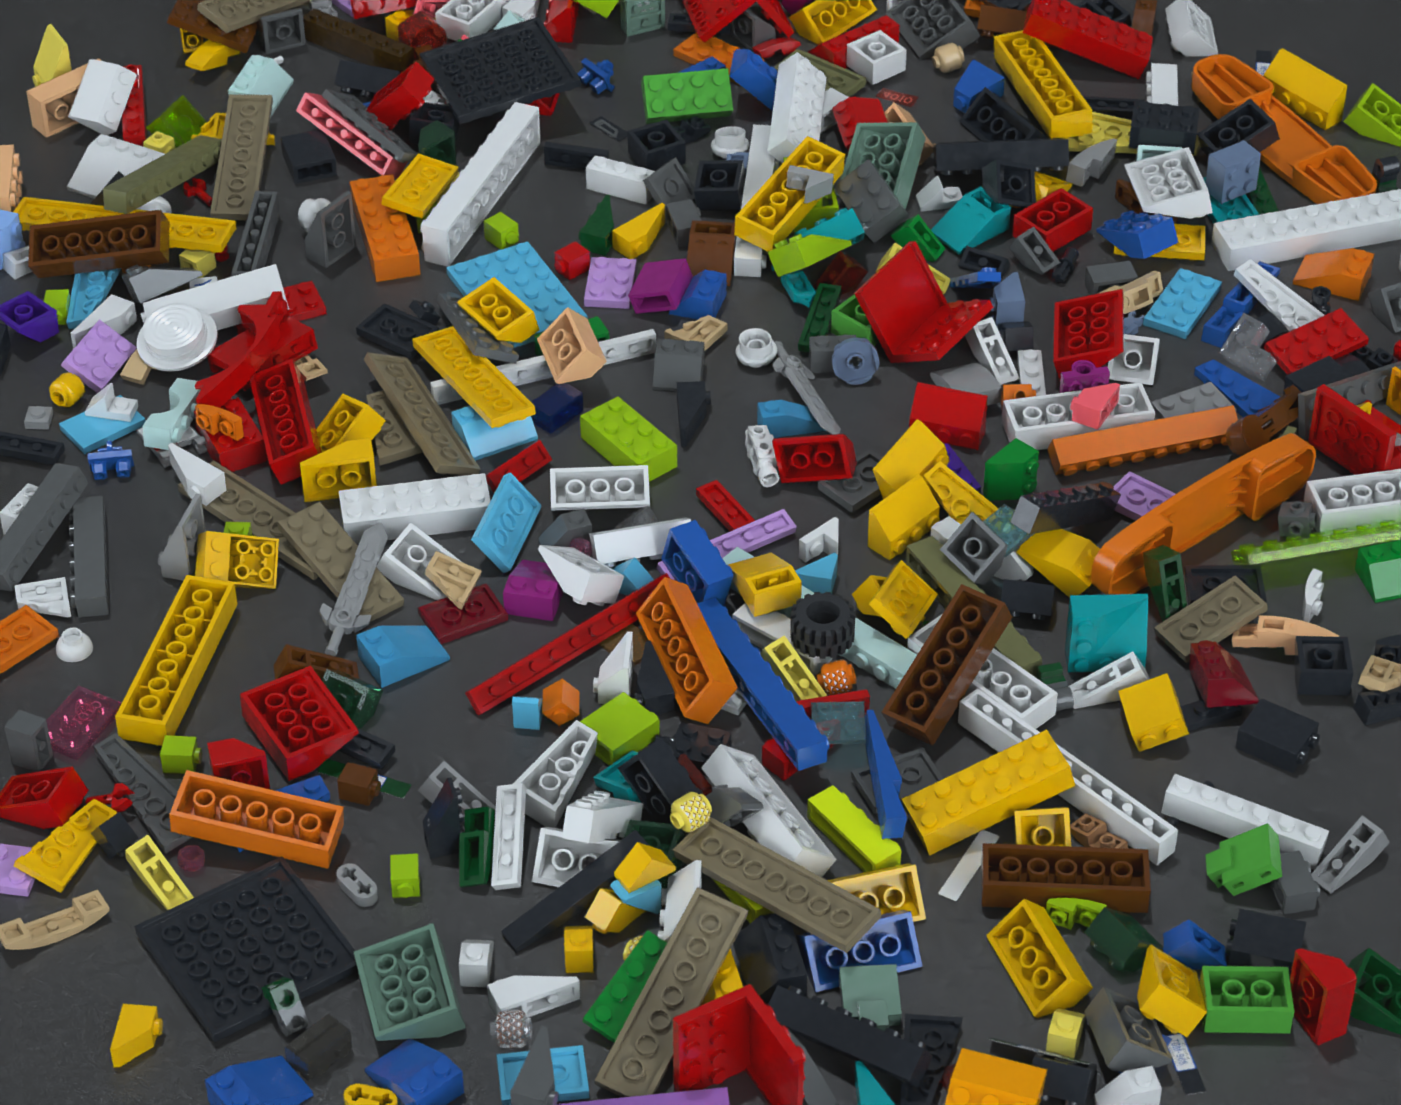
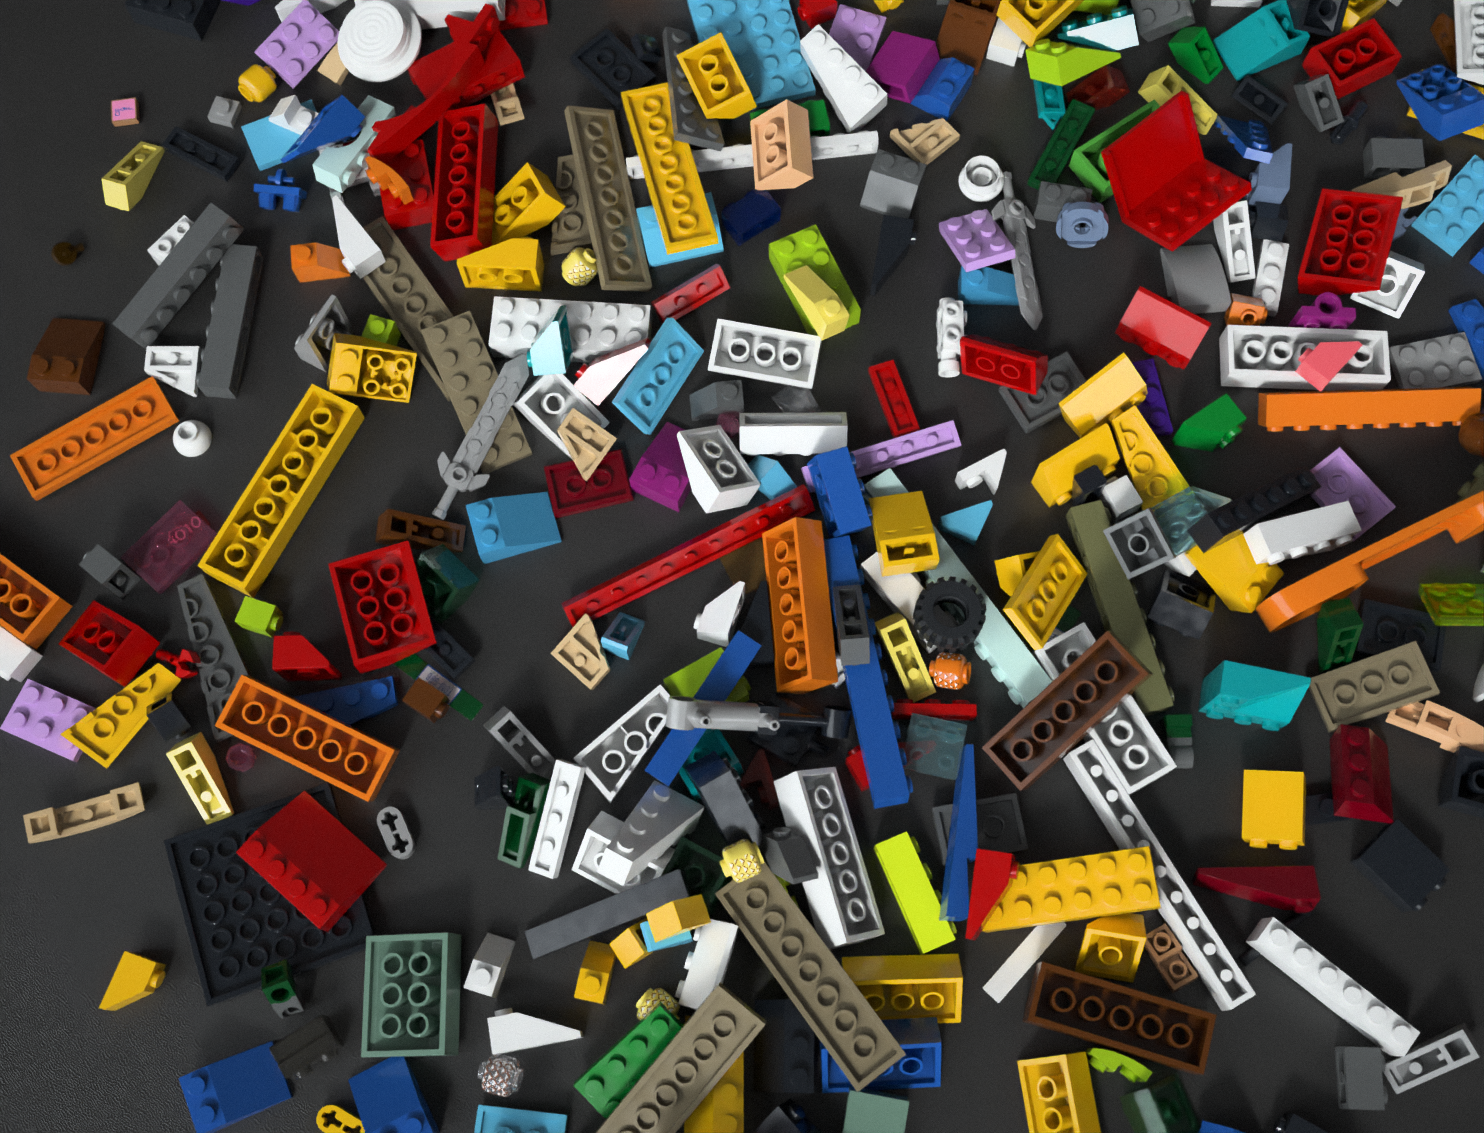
camera: 15 degrees right, 30 degrees up
lime brick [390,853,420,898] -> none
orange brick [542,678,580,726] -> none
white slope [1068,652,1150,709] -> none
bright green piece [1205,823,1282,896] -> none
none -> red slope [236,790,388,932]
none -> blue slope [280,95,365,163]
none -> orange slope [290,242,351,283]
none -> slope [527,305,573,376]
none -> tan wing [551,613,611,690]
none -> light yellow head [561,247,598,286]
none -> slope [573,338,651,405]
none -> blue slope [644,630,762,786]
none -> light grey piece [666,696,852,739]
none -> light yellow slope [783,265,850,340]
none -> white wedge [800,24,888,134]
none -> dark grey slope [833,584,870,666]
none -> lavender plate [939,209,1016,272]
none -> red slope [965,849,1019,940]
none -> black slope [1072,465,1107,507]
none -> dark red slope [1192,866,1321,913]
none -> white wedge [1243,501,1362,565]

